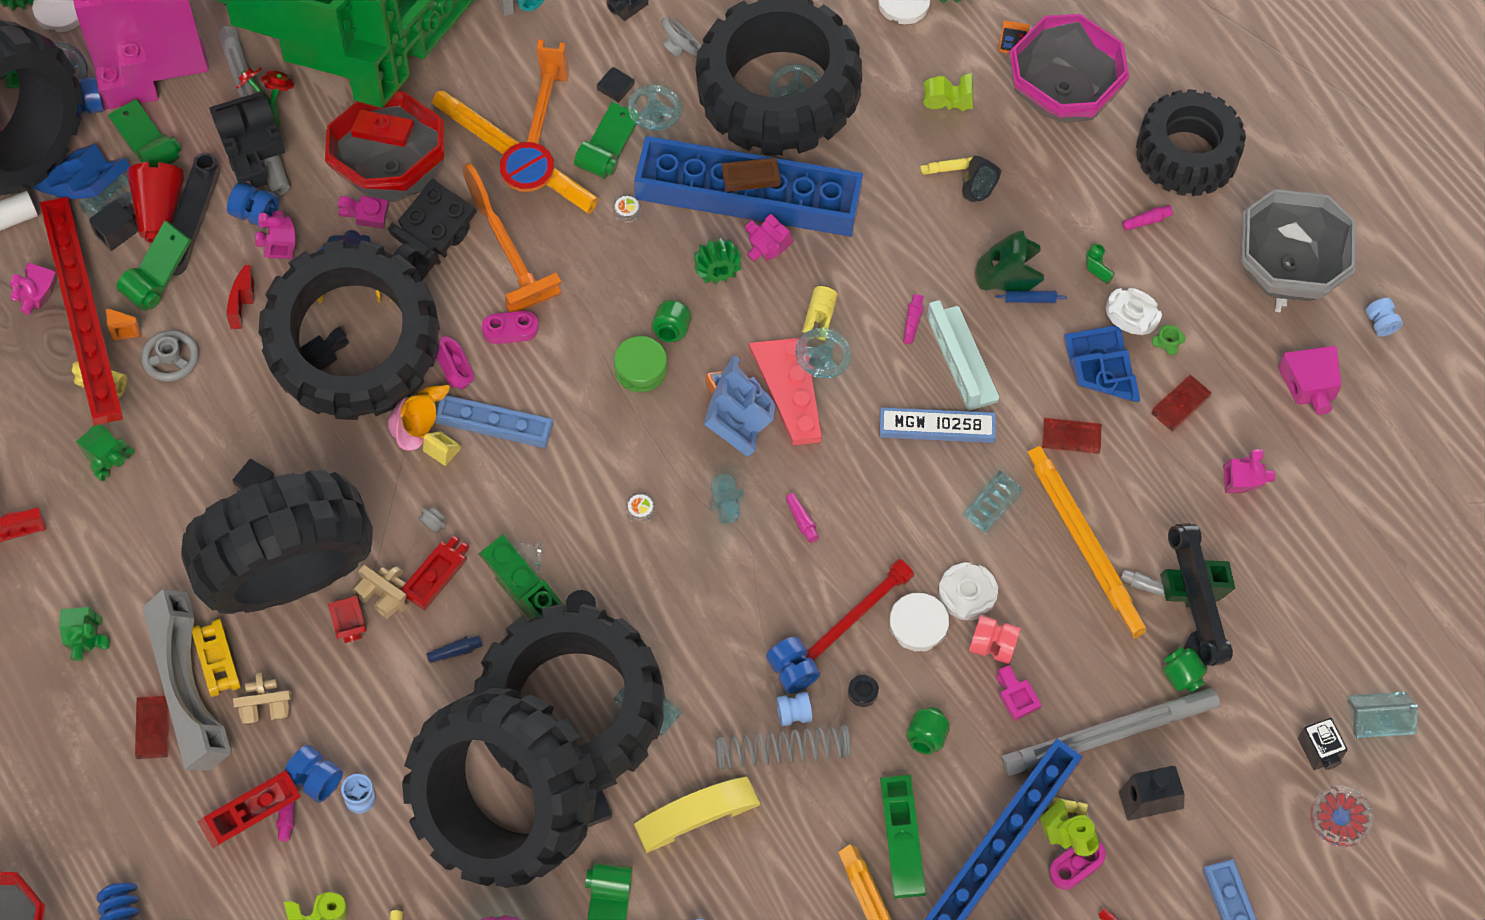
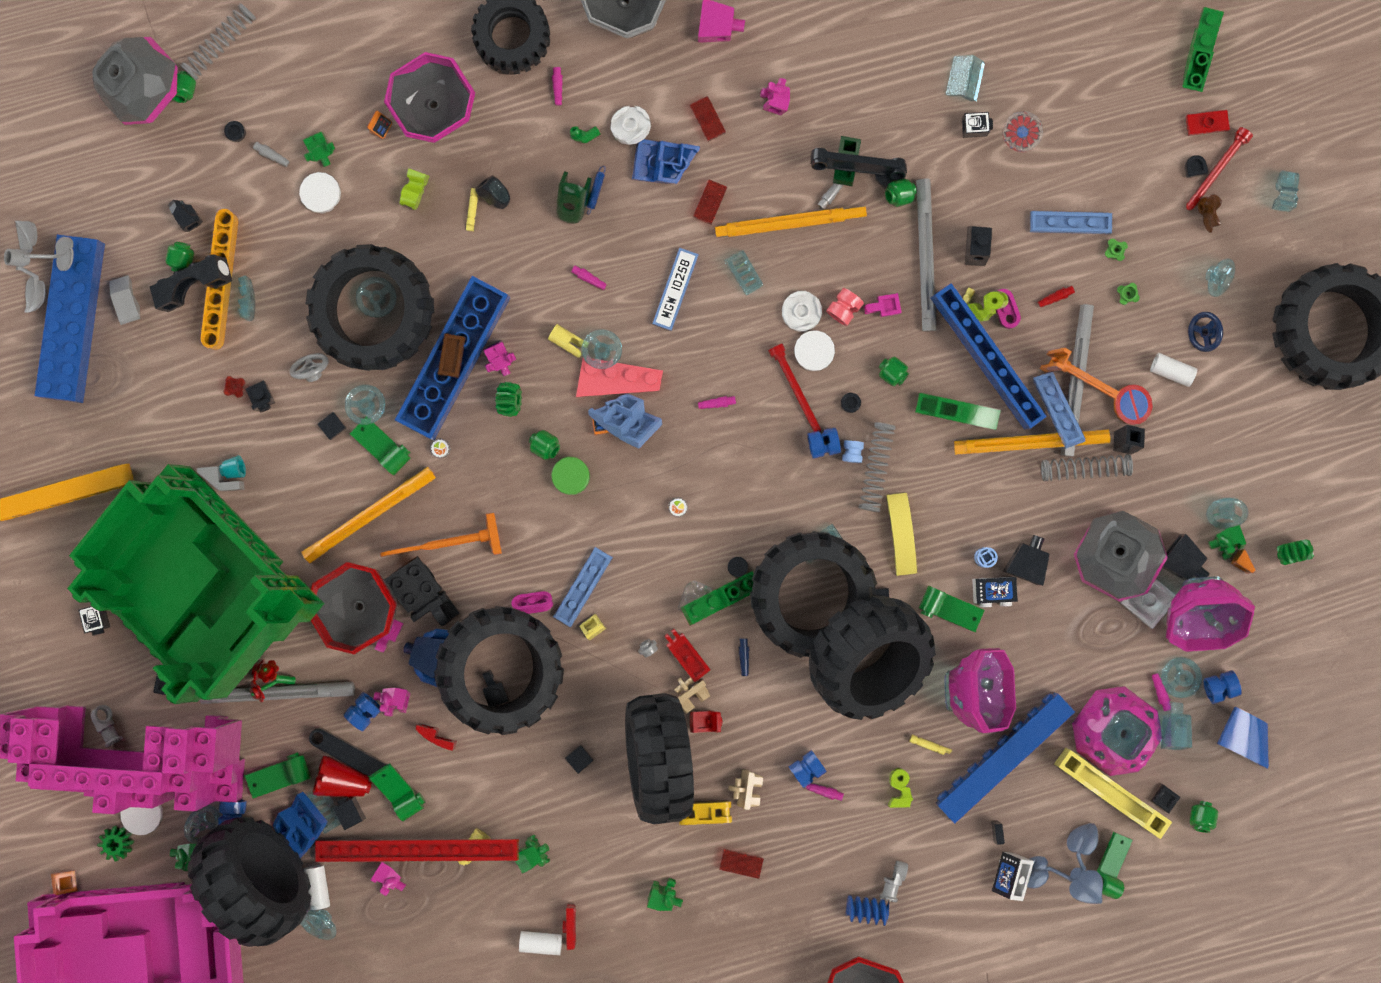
camera: 70 degrees left, 25 degrees up
orange slope [106,309,142,341] -> none
light grey piece [141,331,199,381] -> none
light grey arch [142,589,232,771] -> none
red slope [197,770,301,849] -> none
black plate [209,91,285,188] -> none
light blue wheel [341,774,375,814] -> none
red plate [351,110,414,147] -> none
light orange hair [388,385,450,451] -> none
dark pink plate [482,311,539,344] -> none
piece [500,39,569,192] -> none
clear light blue hips [709,474,744,524] -> none
light aqua panel [927,300,999,411] -> none
bright green plate [1152,325,1186,355] -> none

